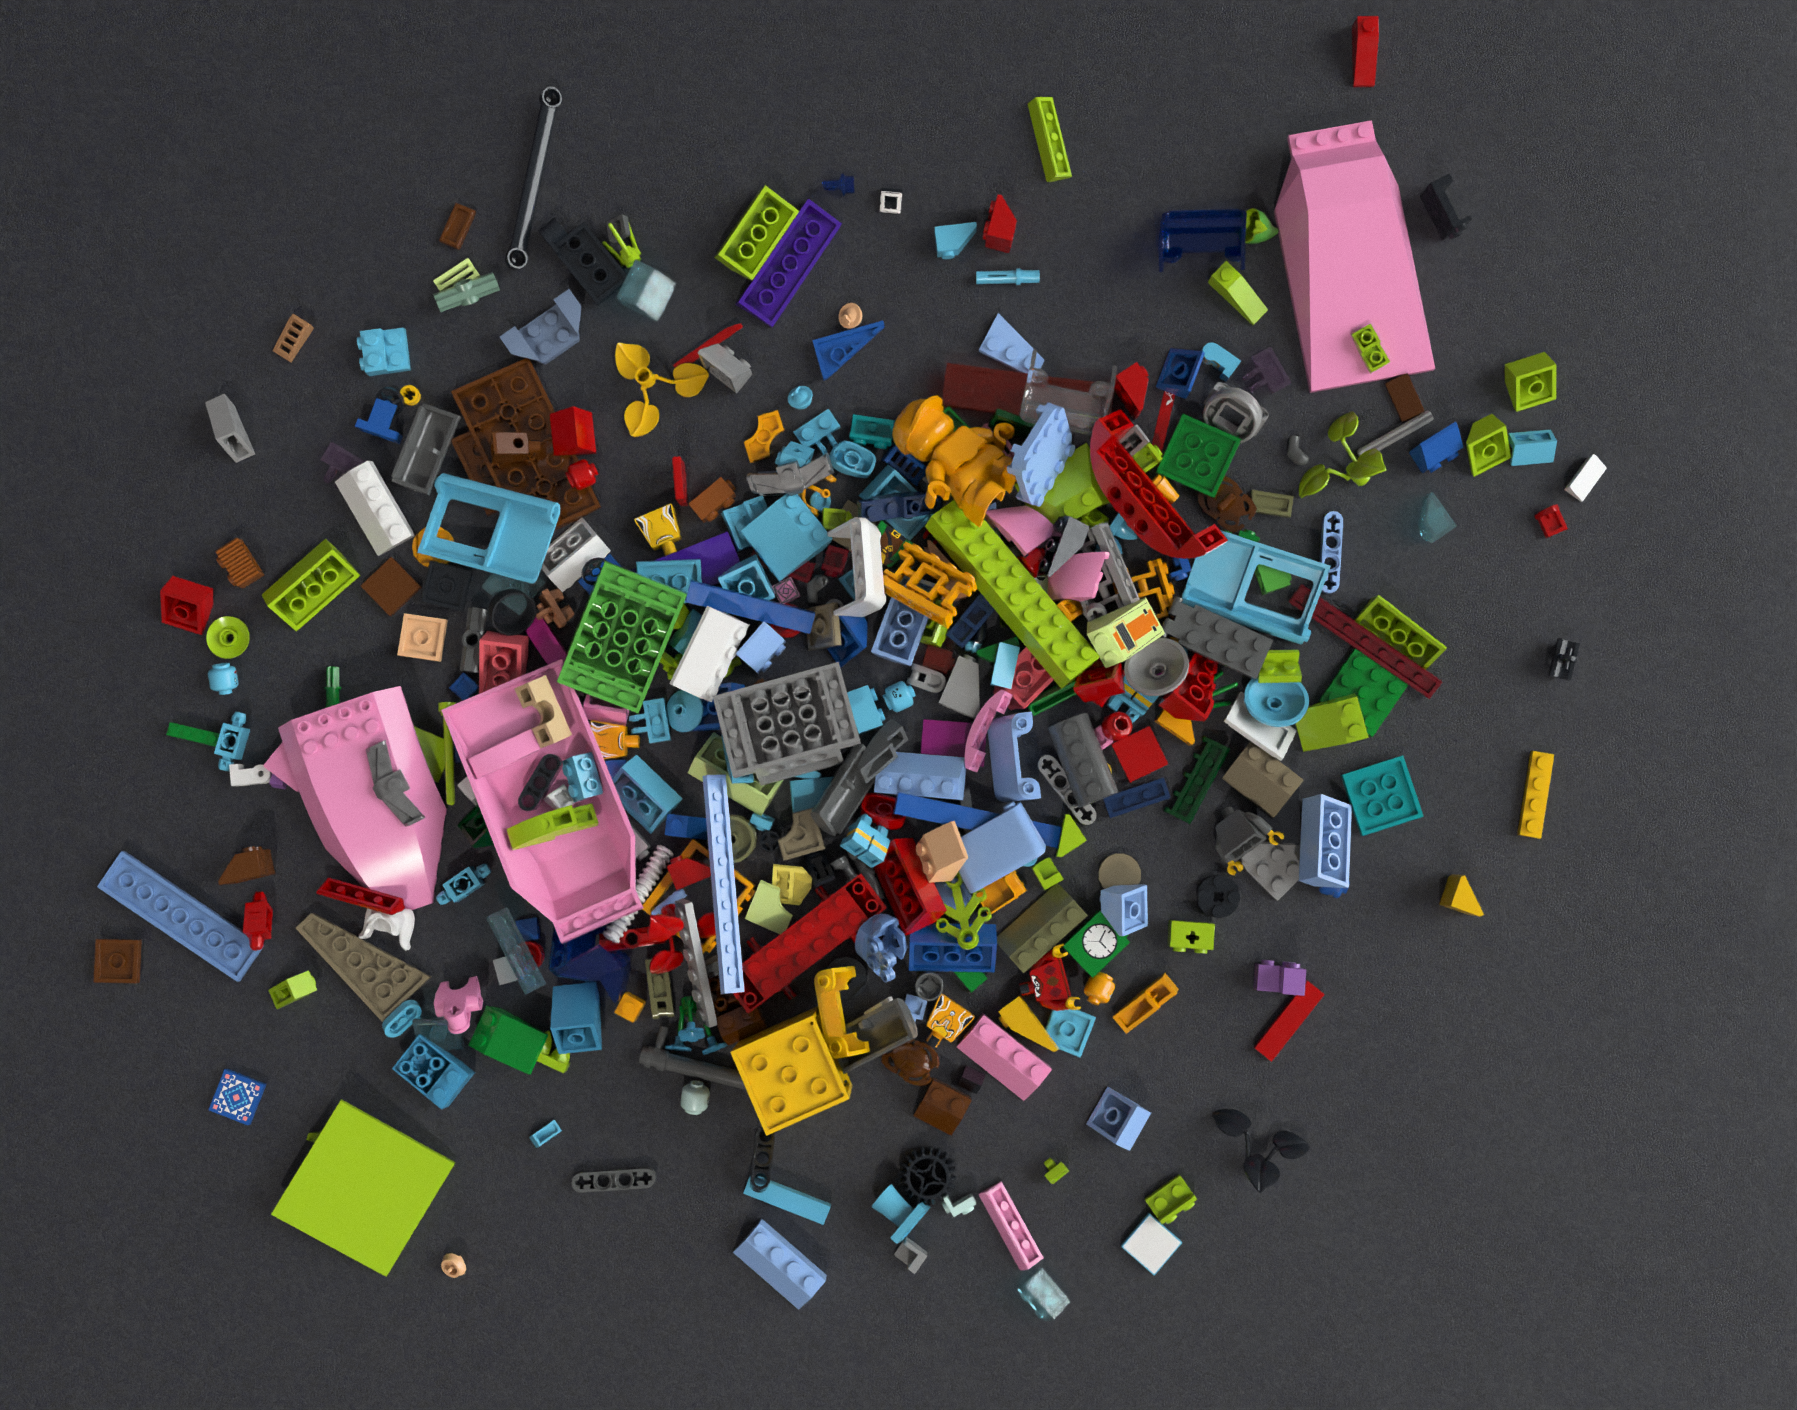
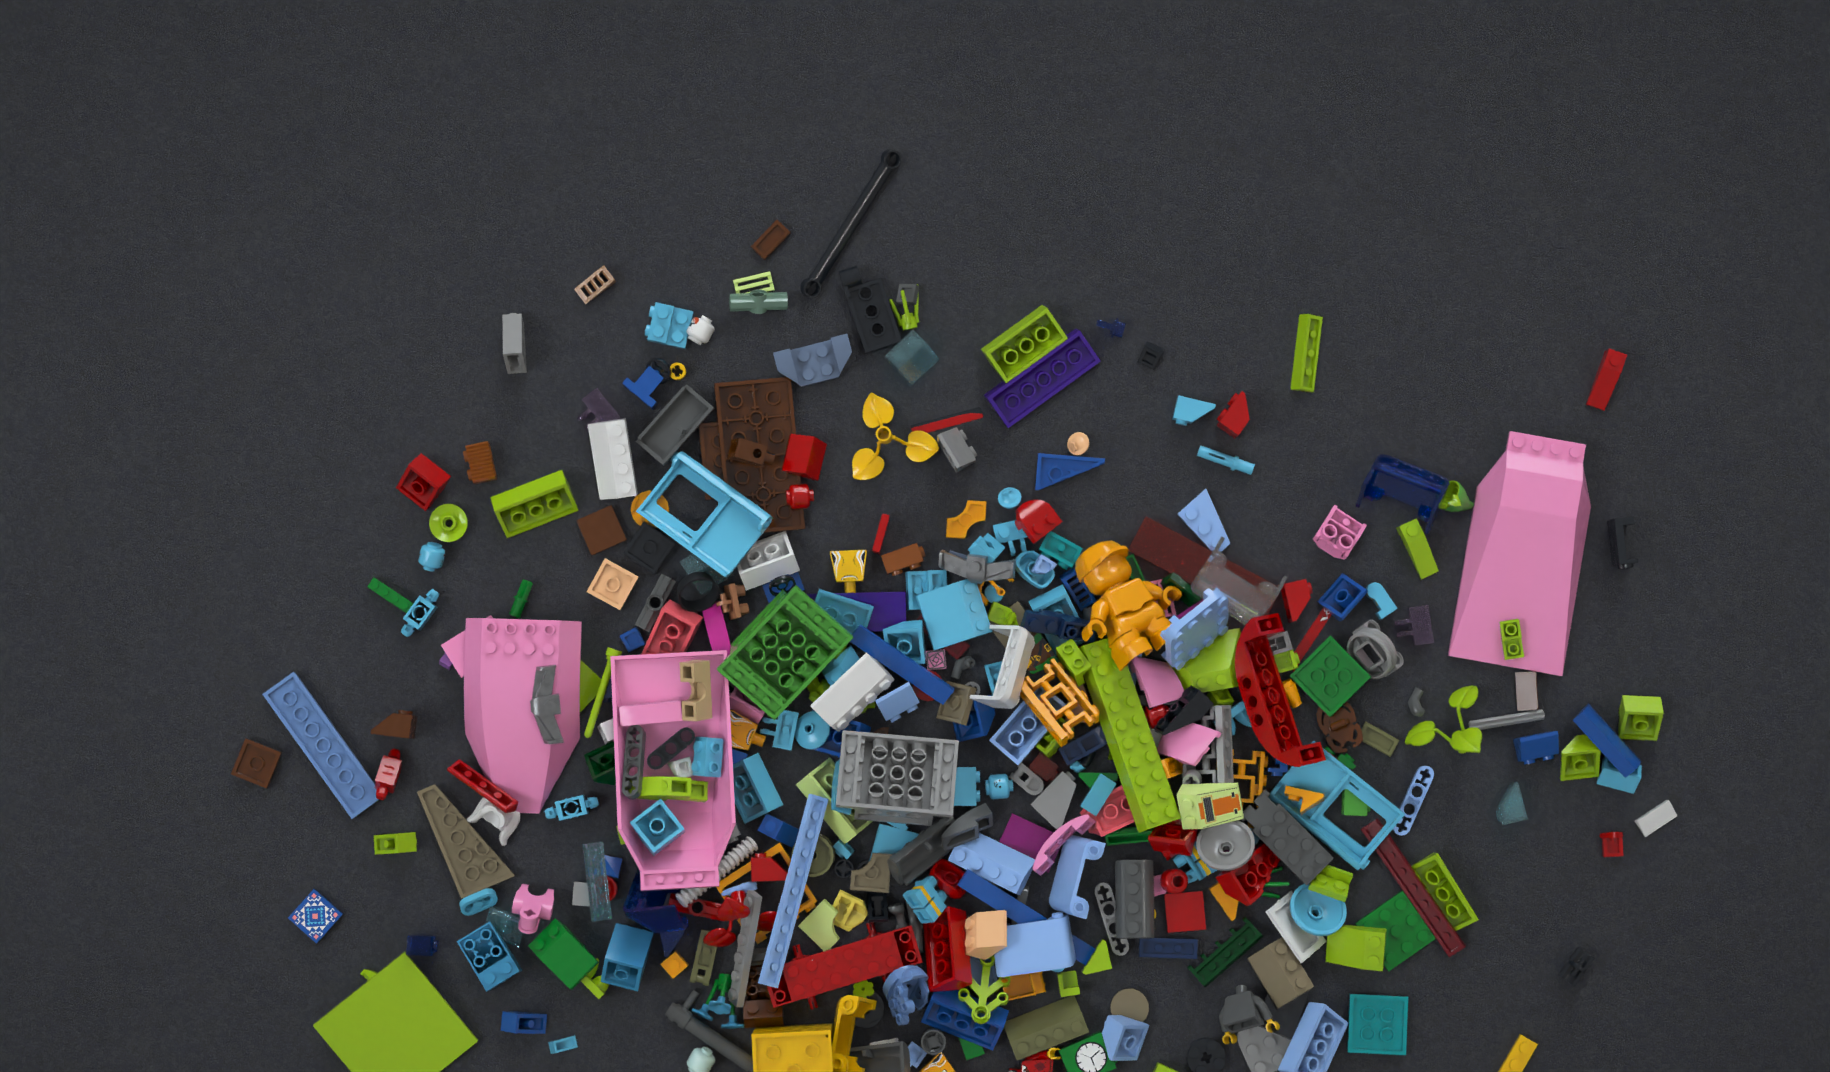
camera: 15 degrees right, 0 degrees up
white leg [229,764,272,787] -> none
dark red bracket [821,545,849,578] -> none
none -> clear blue slope [406,934,439,956]
none -> blue slope [501,1011,547,1034]
none -> dark grey beam [622,725,646,800]
none -> medium azure slope [630,799,685,856]
none -> white head [686,315,715,345]
none -> lime plant [853,980,874,998]
none -> red slope [1015,500,1063,544]
none -> light blue tile [1031,554,1057,574]
none -> lime bracket [1055,639,1092,687]
none -> light orange slope [1284,786,1325,815]
none -> bright pink slope [1313,505,1367,560]
none -> blue slope [1573,703,1641,778]

